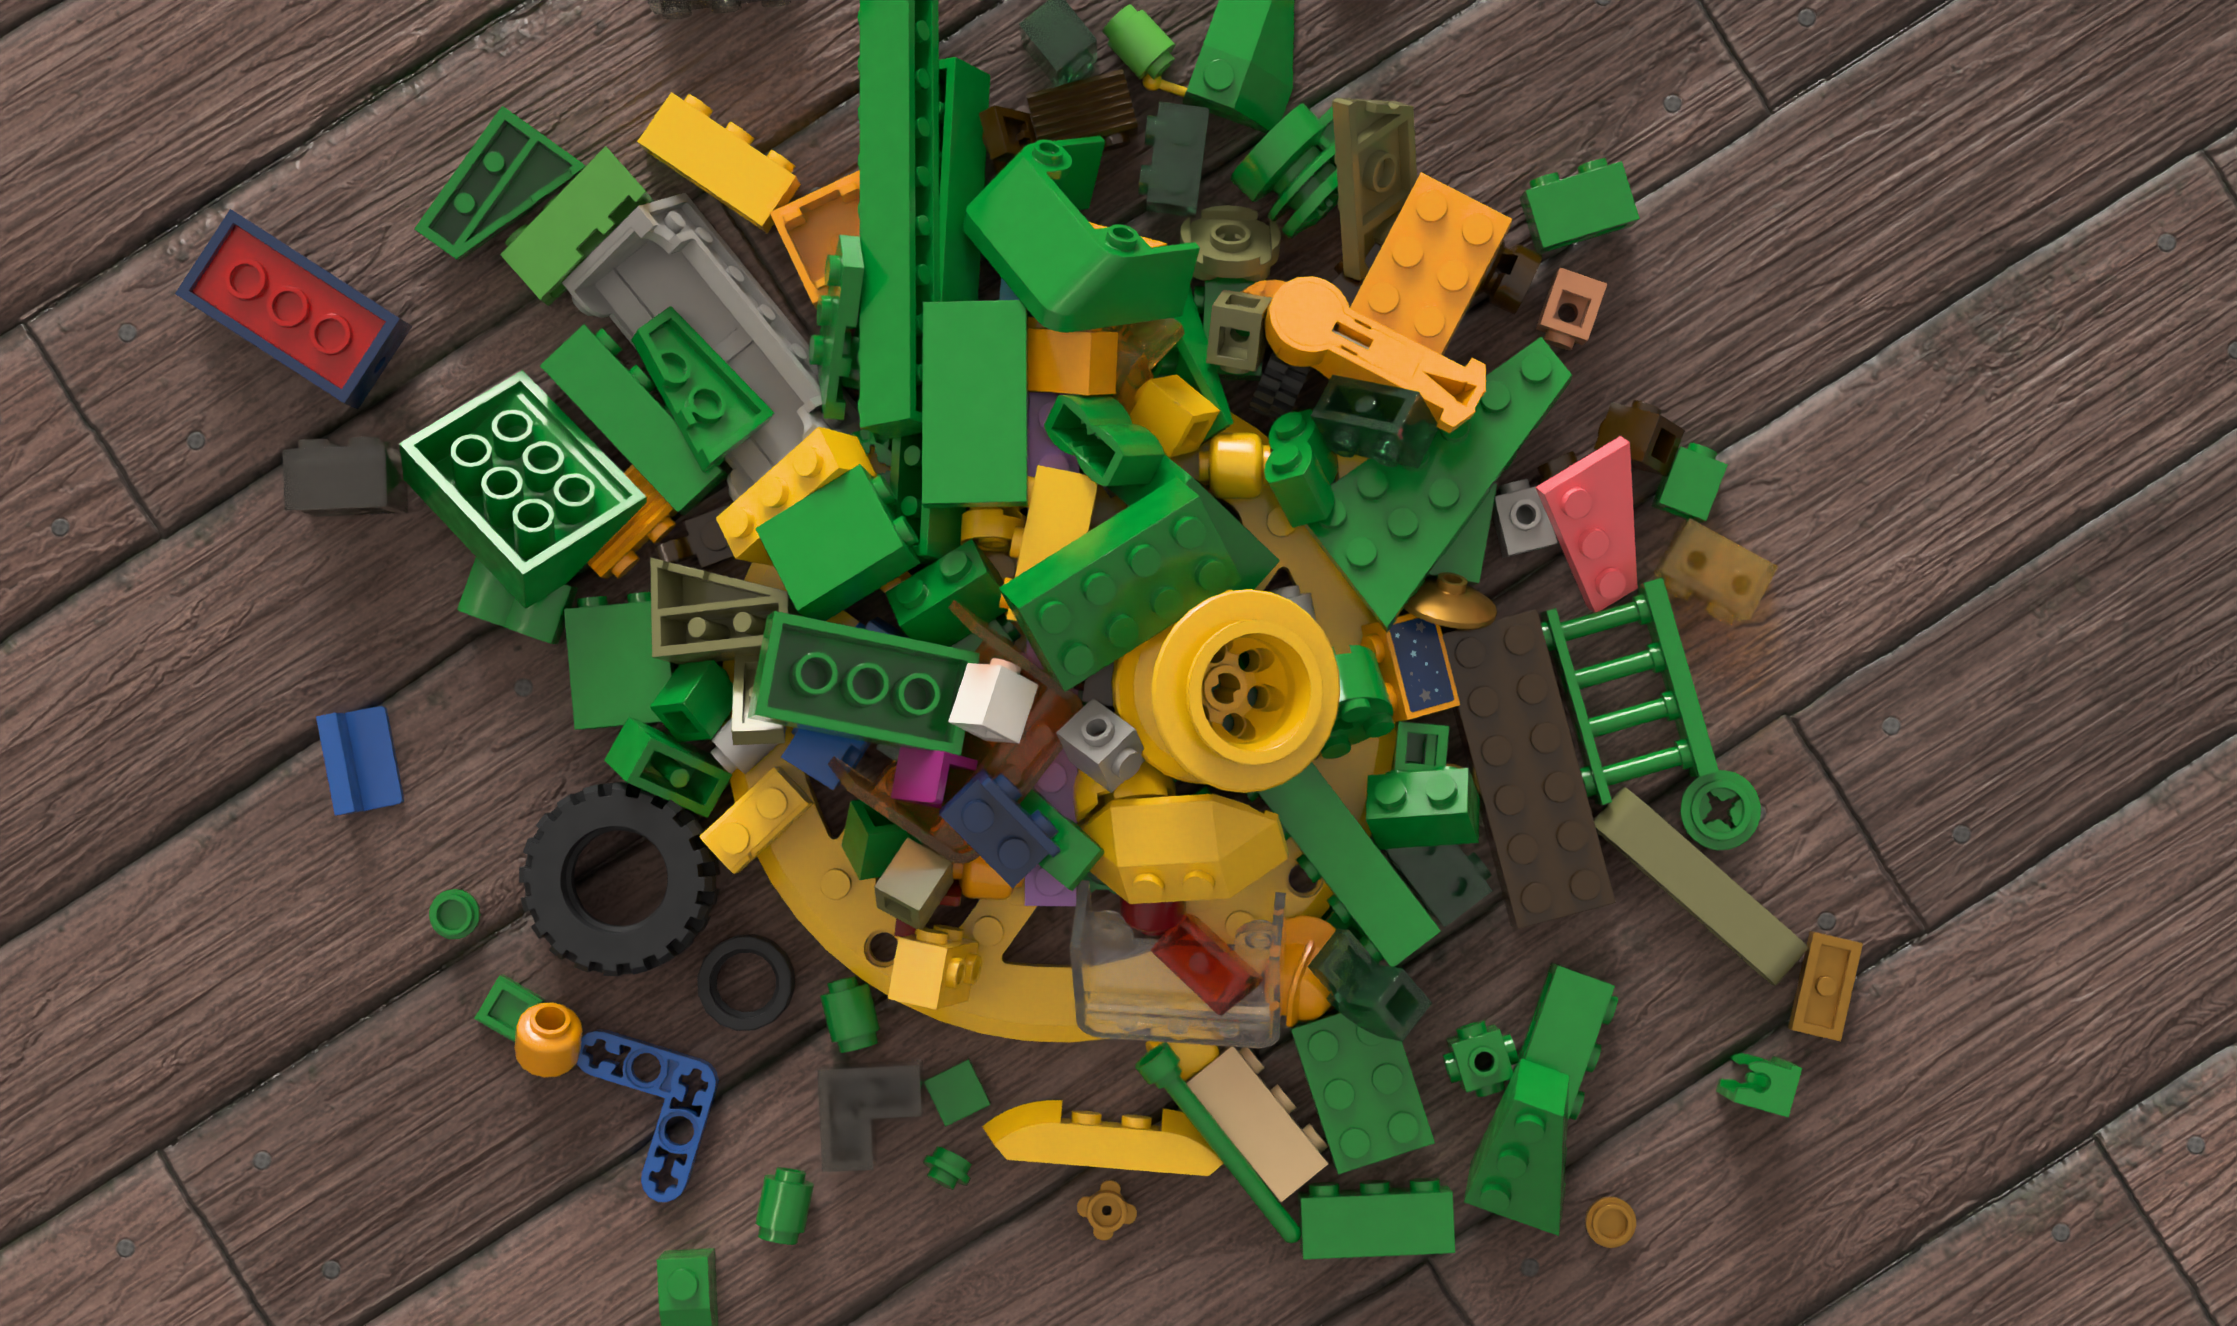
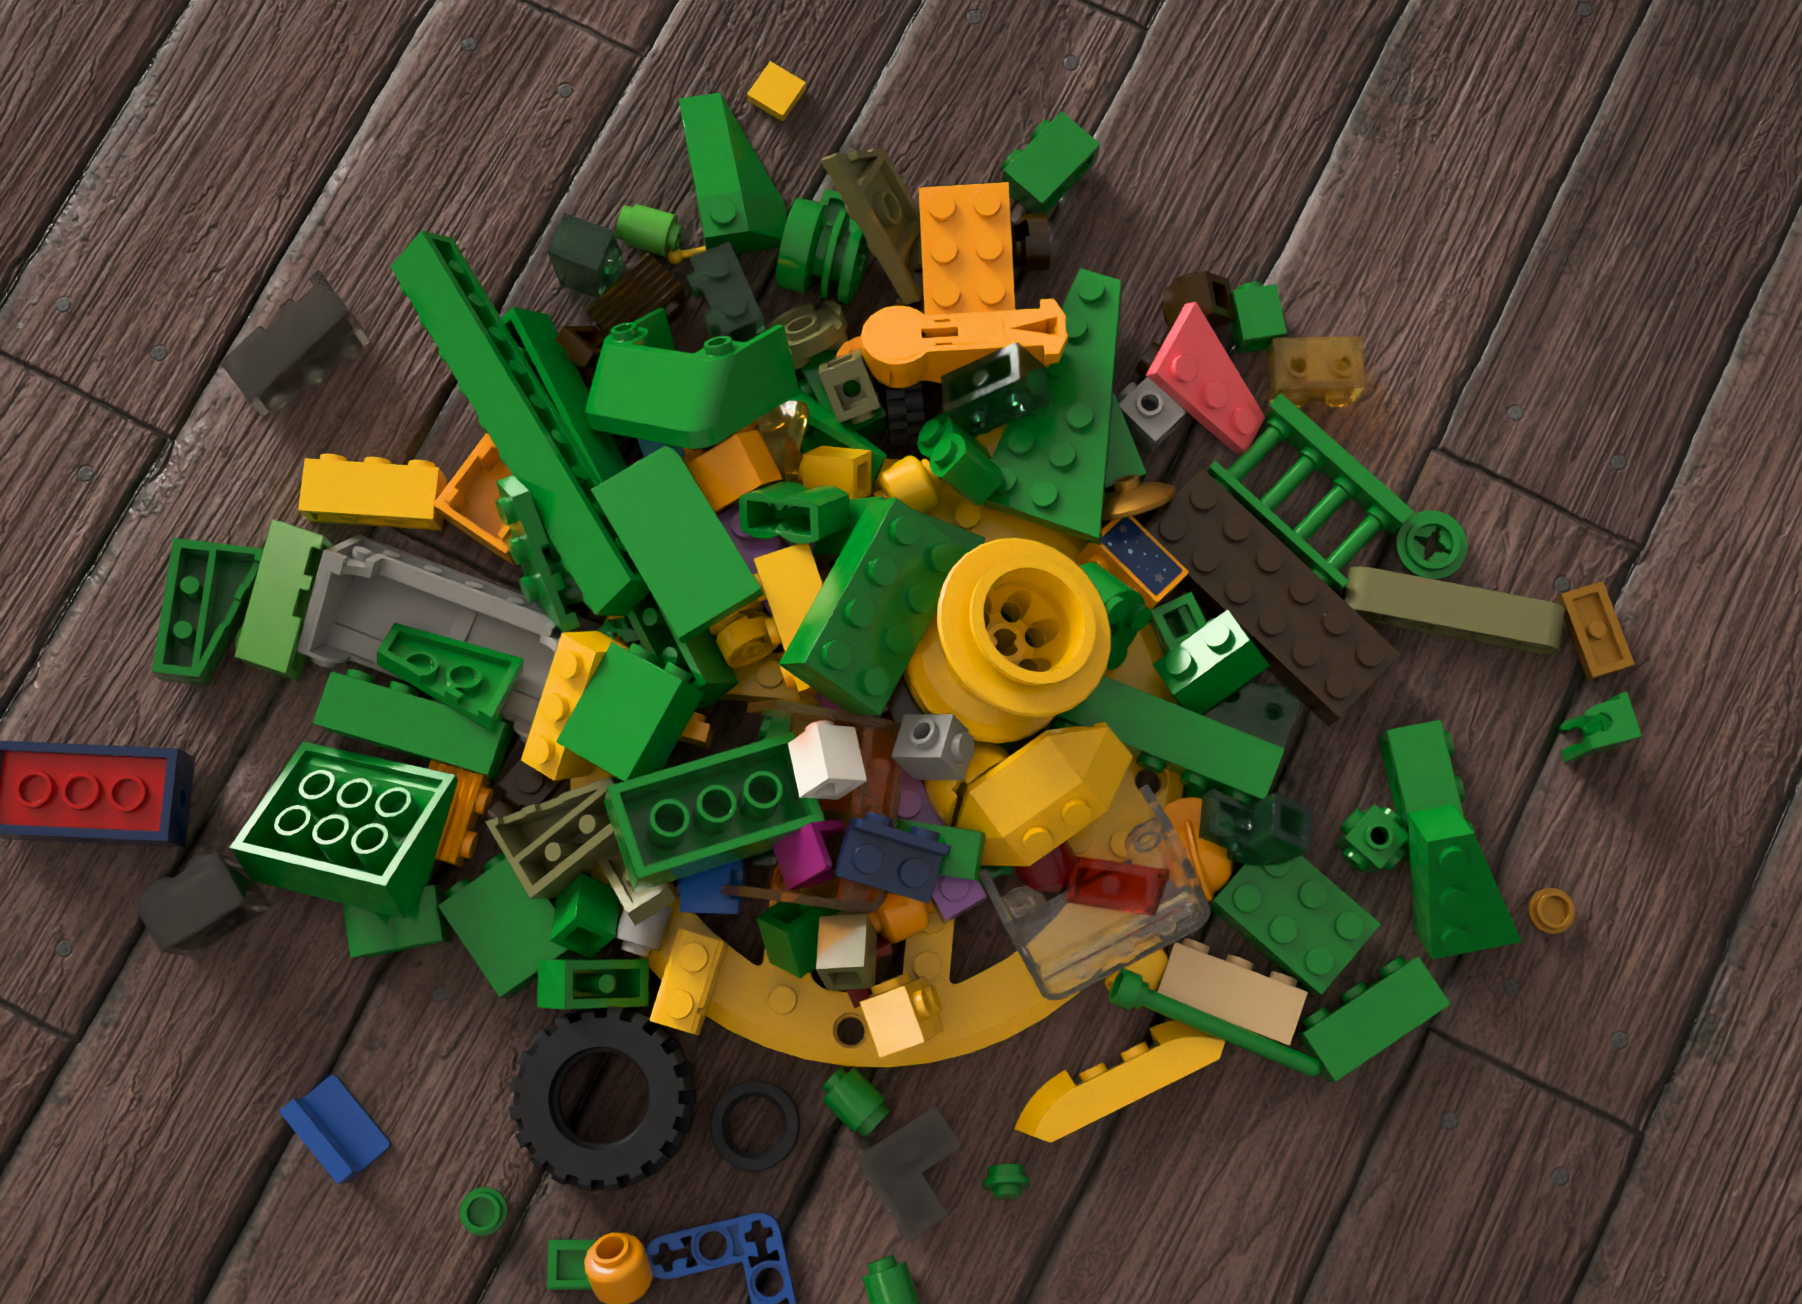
camera: 30 degrees left, 10 degrees down
green brick [885,539,1008,647] -> none
green tile [924,1058,991,1127] -> none
pearl gold plate [1077,1180,1137,1240] -> none
nougat brick [1536,268,1607,350] -> none

